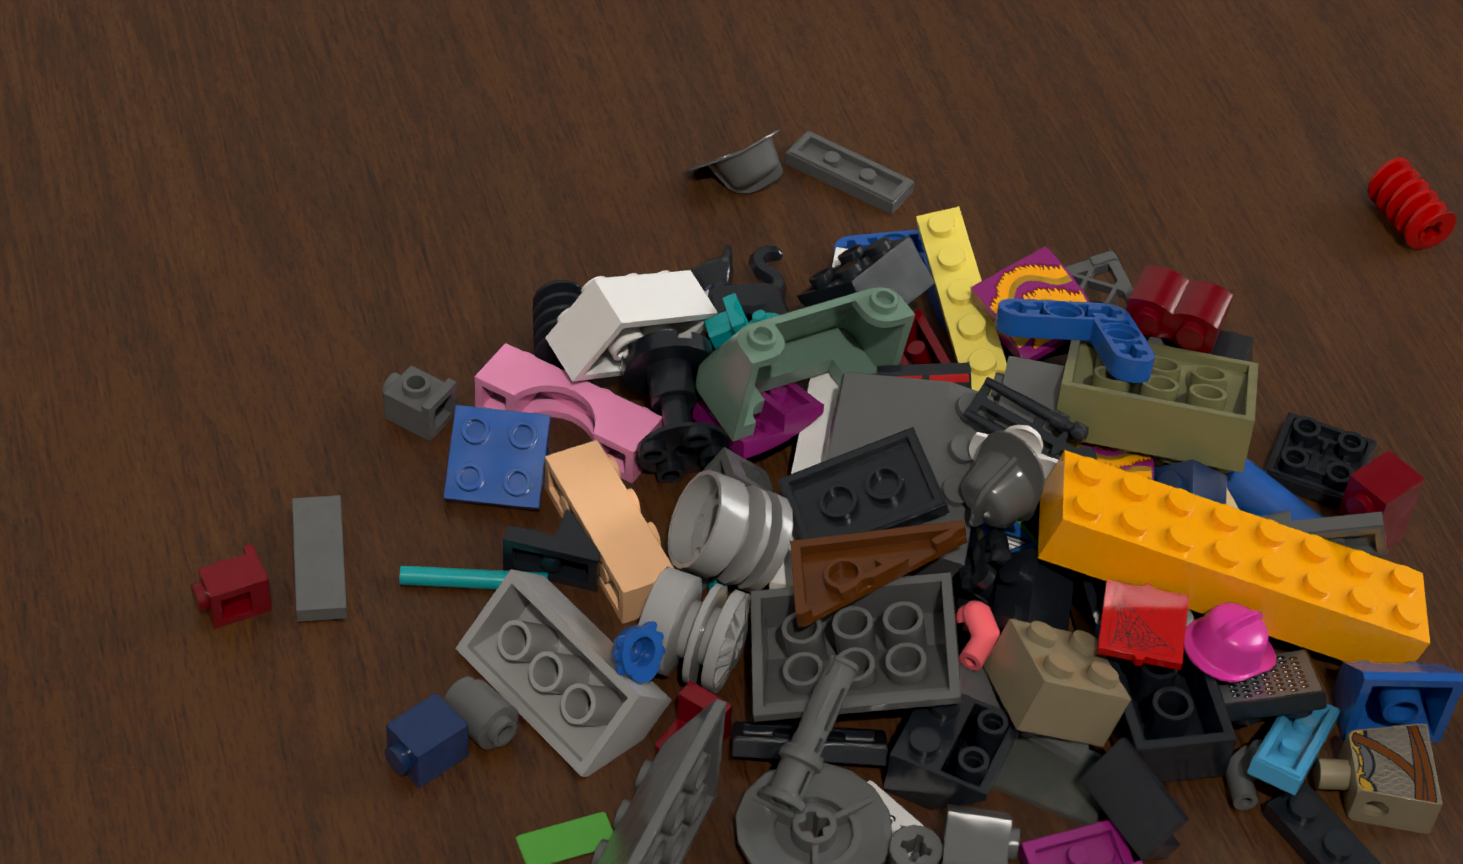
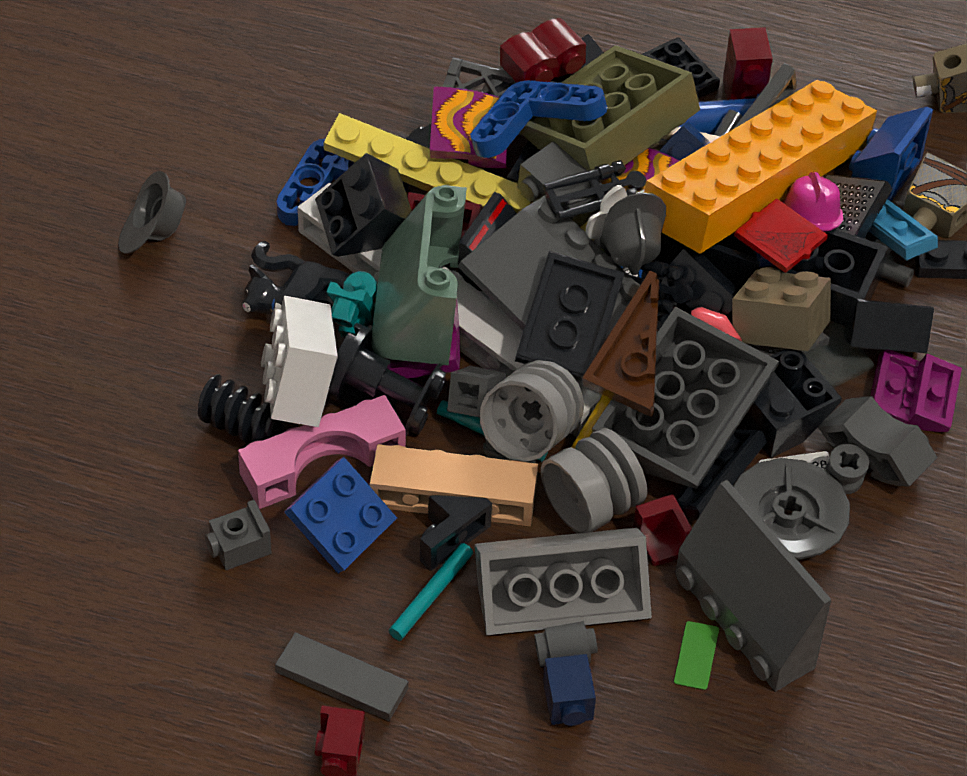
camera: 55 degrees left, 5 degrees up
blue animal [612,621,666,683] -> none
dark grey pin [759,654,859,814] -> none
dark grey tile [785,131,915,215] -> none

